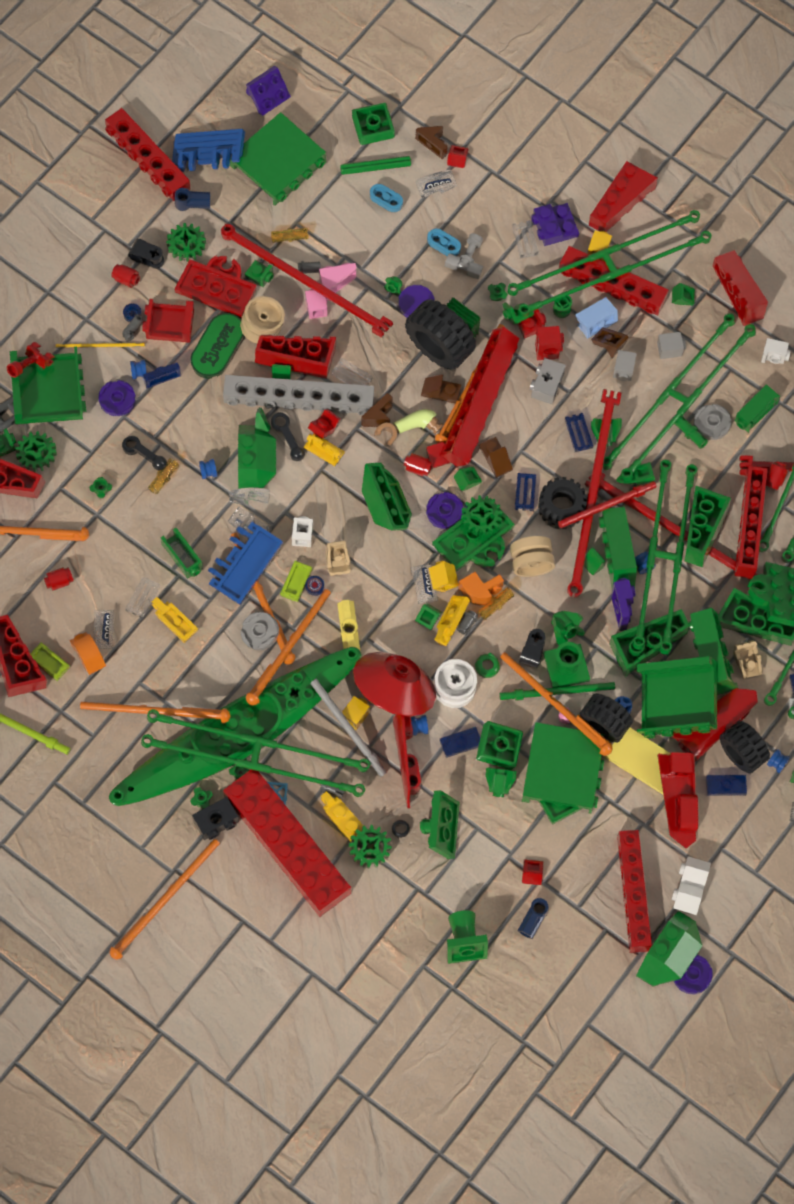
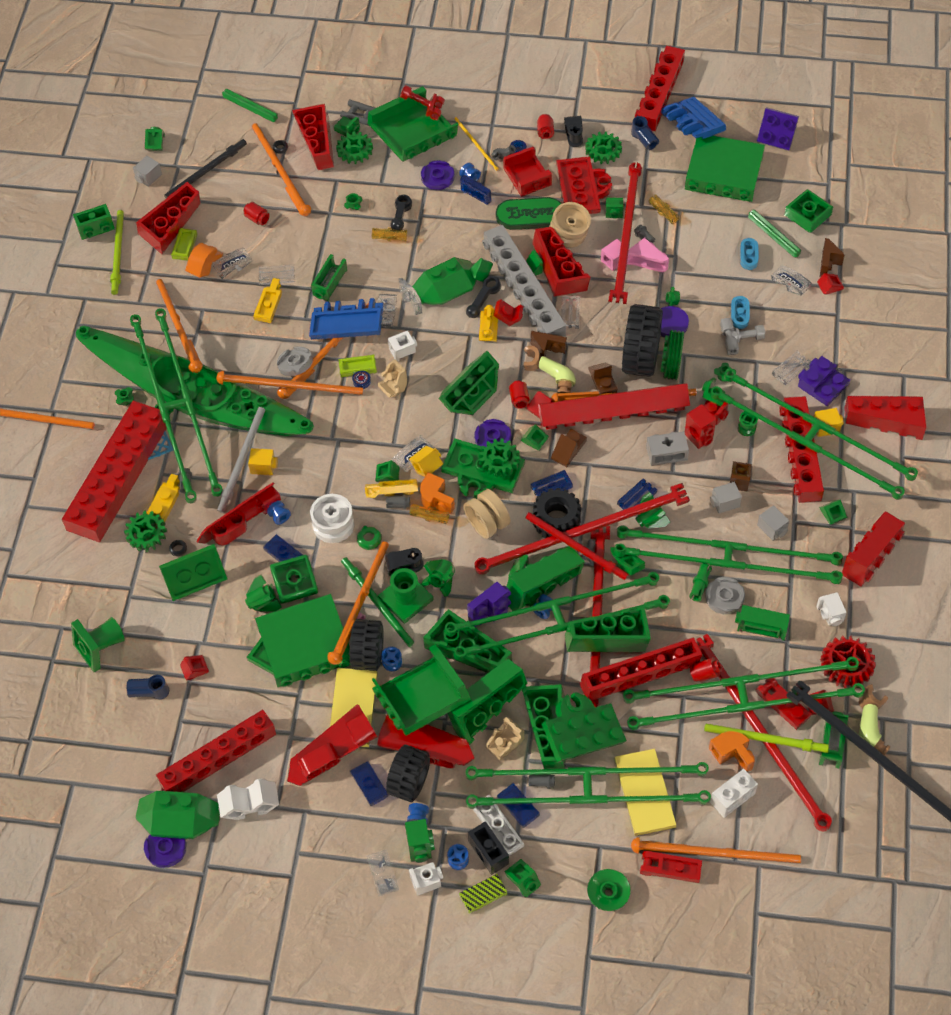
camera: 65 degrees right, 10 degrees down
black brick [192,797,239,840] -> none
blue wheel [199,458,217,480] -> none
light yellow piece [337,600,361,652] -> none
red dish [353,652,437,717] -> none
light blue hinge [575,297,618,339] -> none

